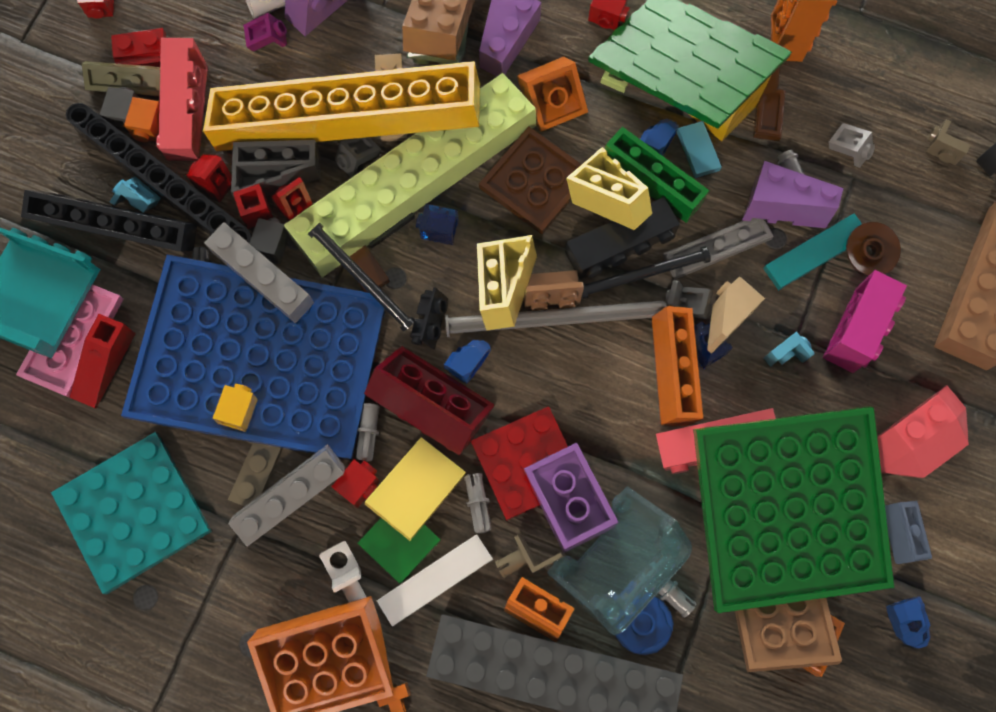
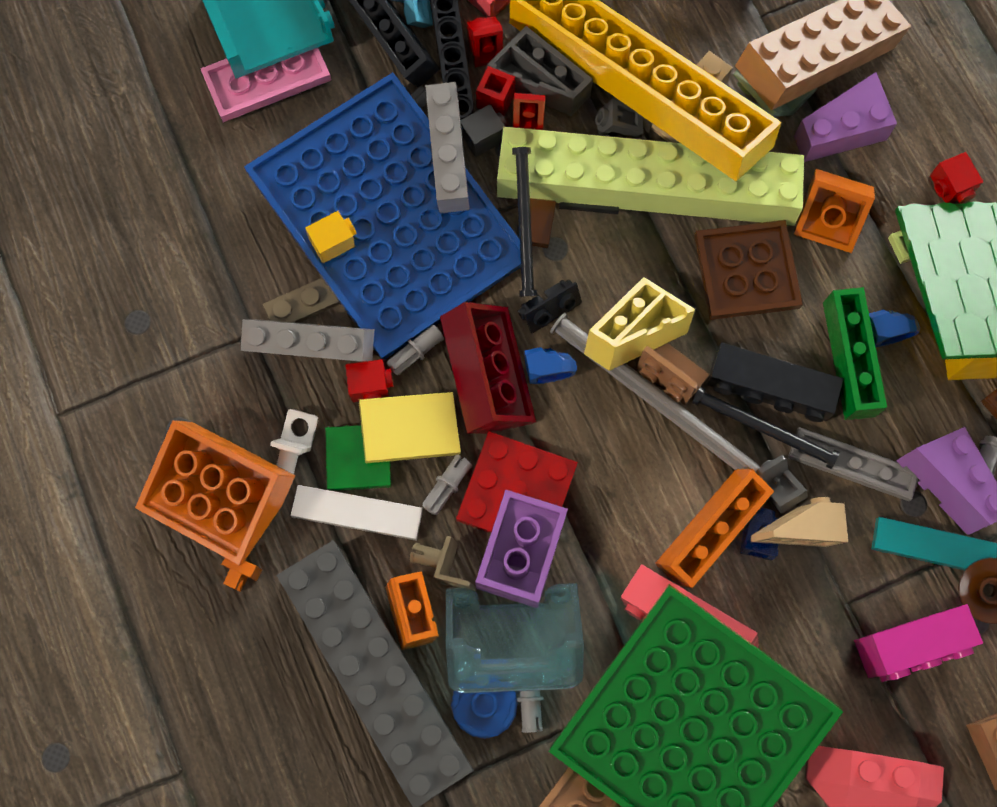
camera: 45 degrees right, 0 degrees up
teal plate [51,432,212,594] -> none
red slope [69,314,136,409] -> none
clear blue brick [416,204,459,245] -> none
light yellow wedge [566,147,652,230] -> none
medium azure tile [677,121,722,178] -> none
medium azure bracket [763,331,815,367] -> none

